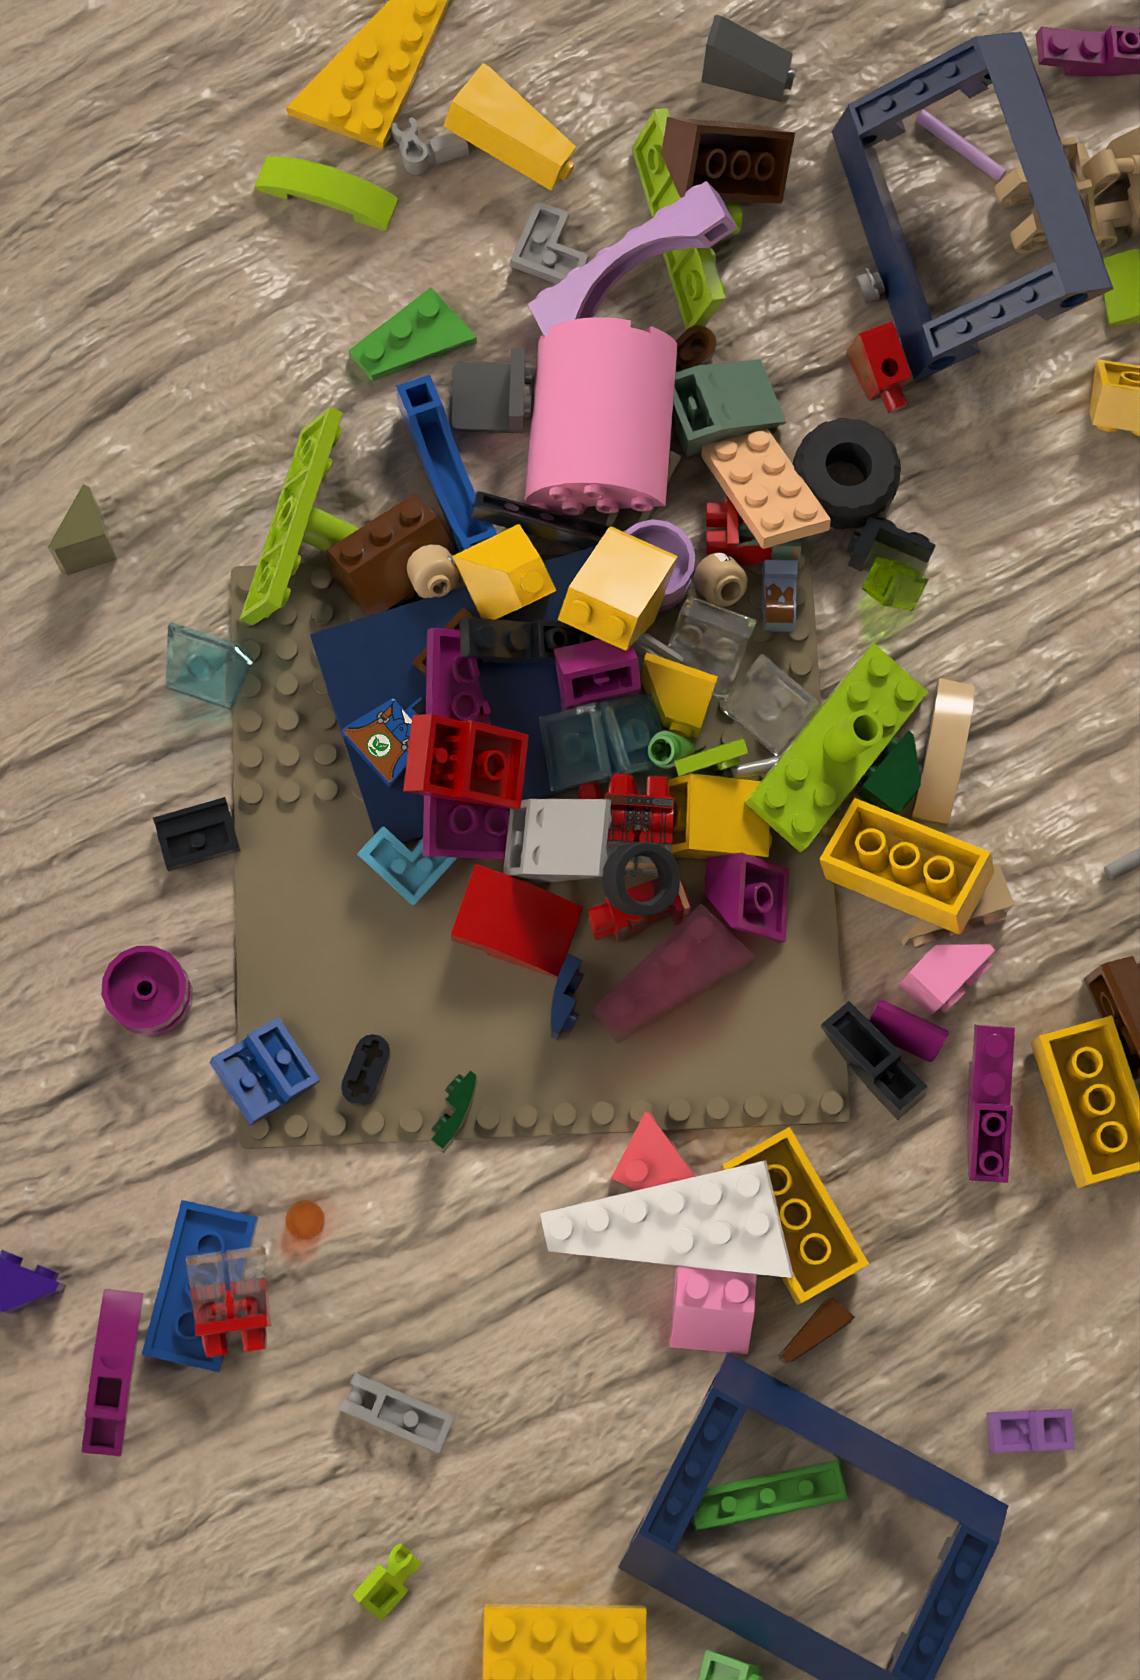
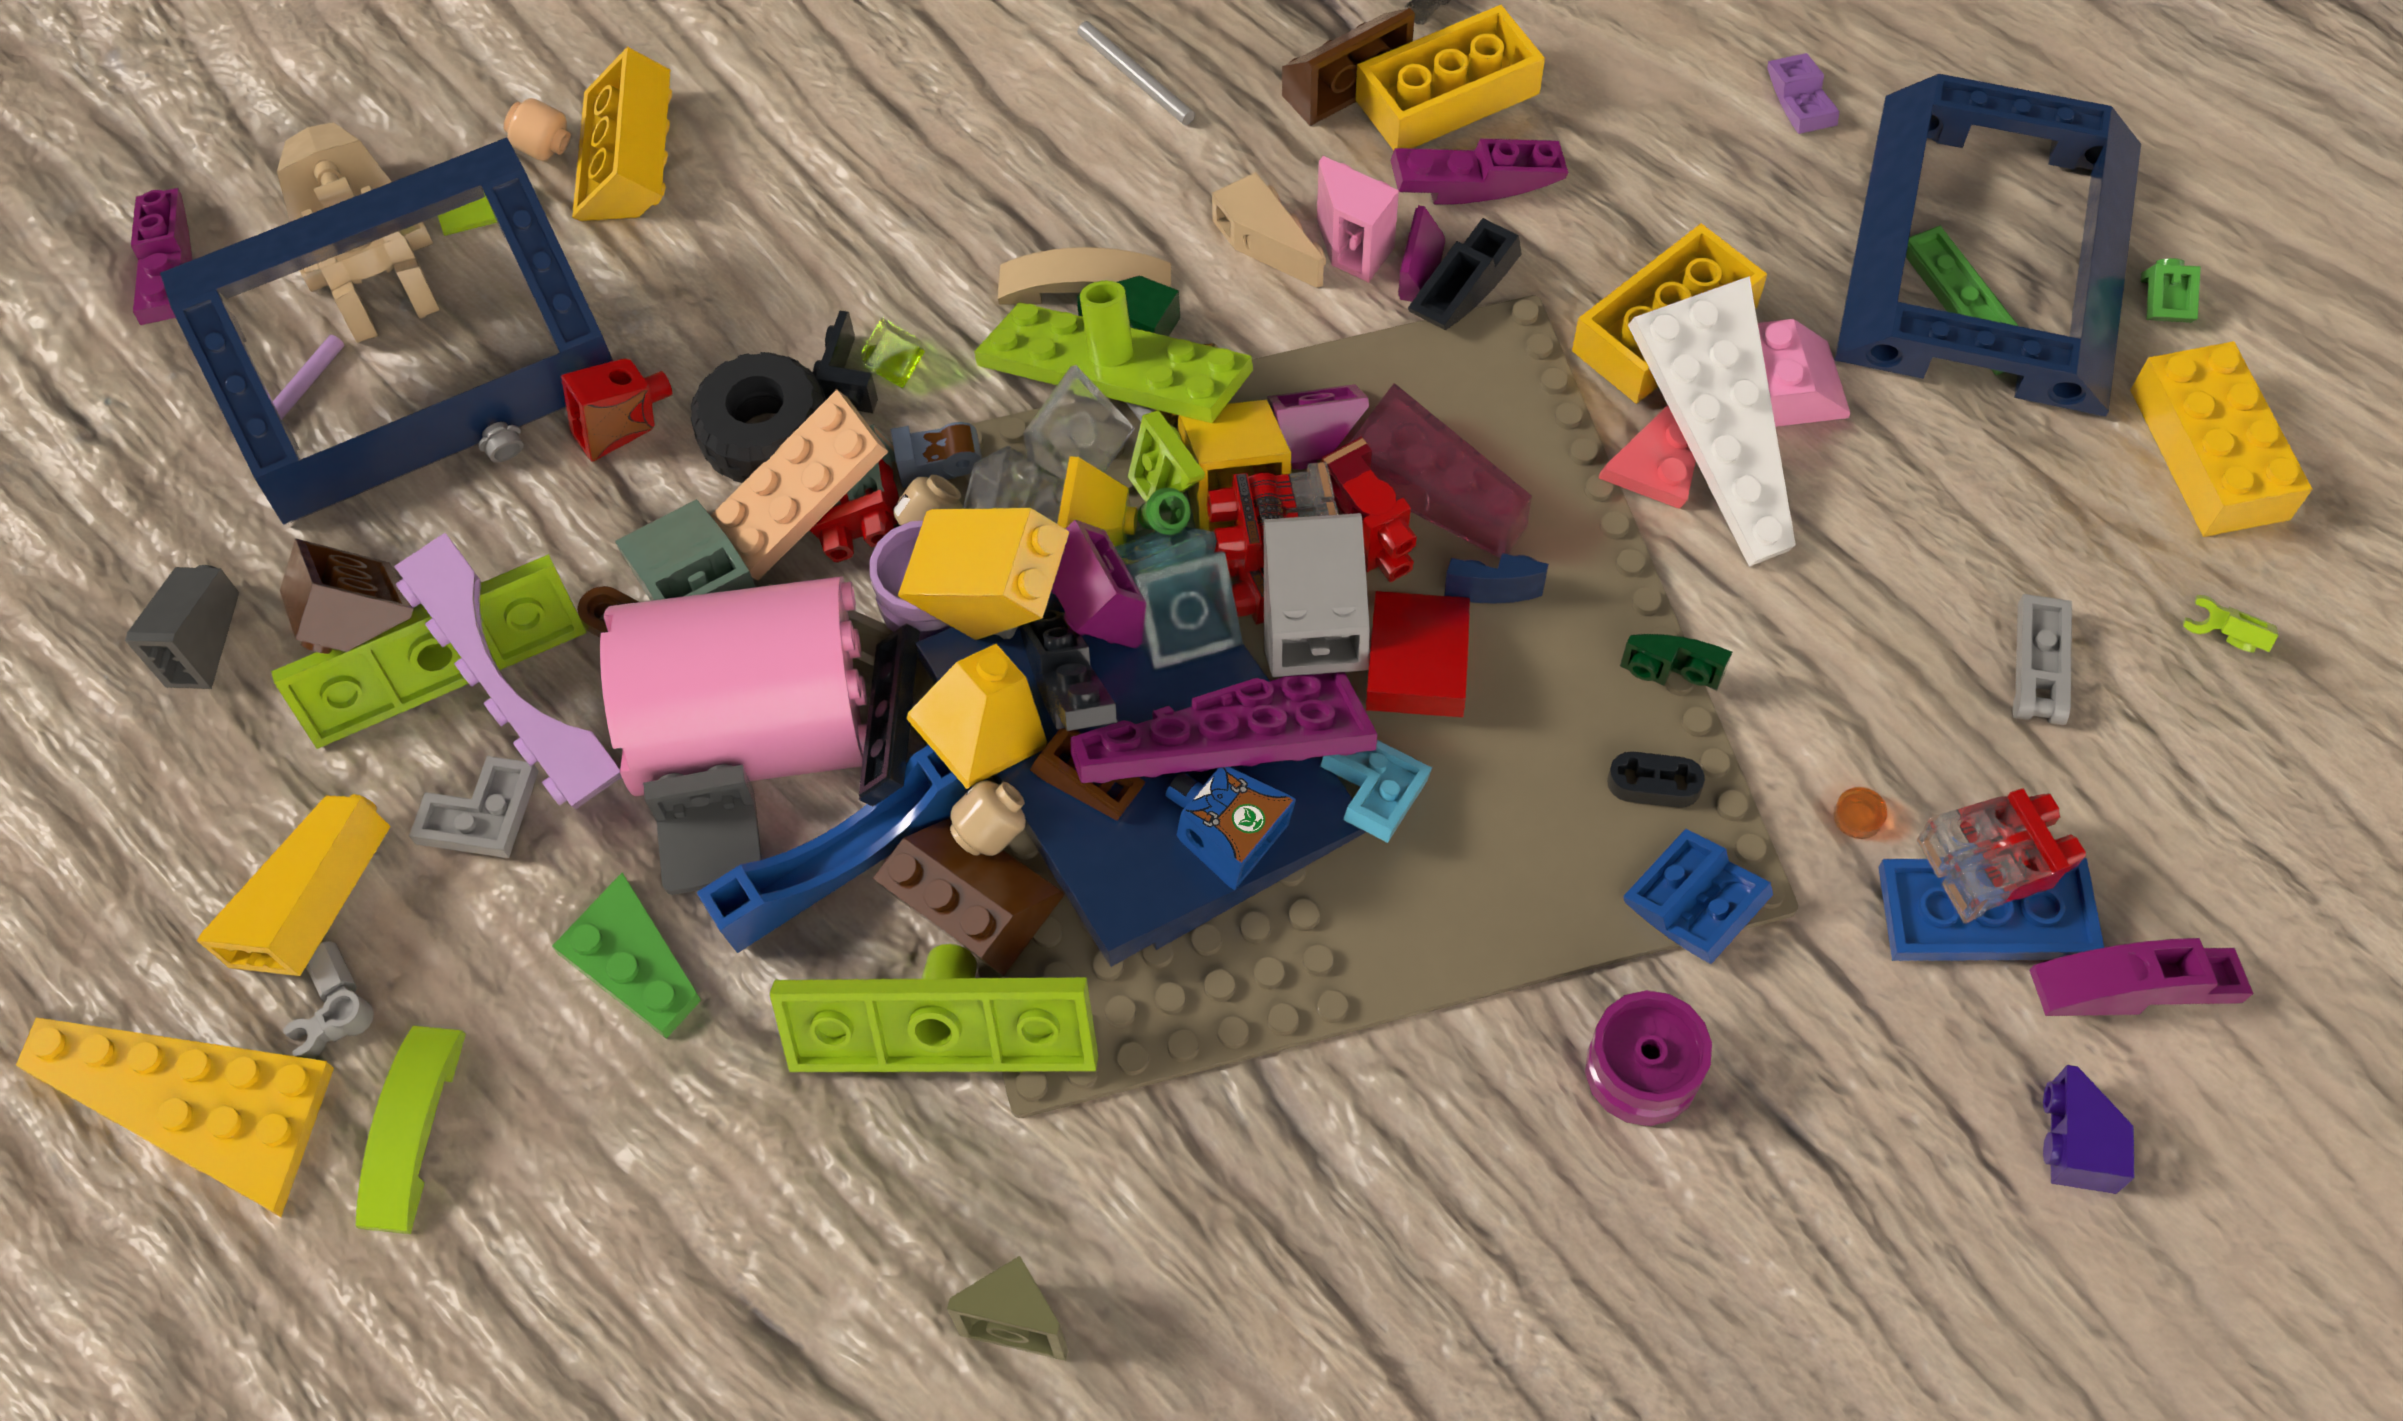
camera: 95 degrees left, 15 degrees down
black plate [153,797,241,872] -> none
clear light blue slope [166,622,254,710] -> none
red slope [403,714,529,809] -> none
black tyre [602,841,681,916] -> none
reddish brown slope [778,1298,855,1364] -> none
yellow brick [819,798,995,935] -> none

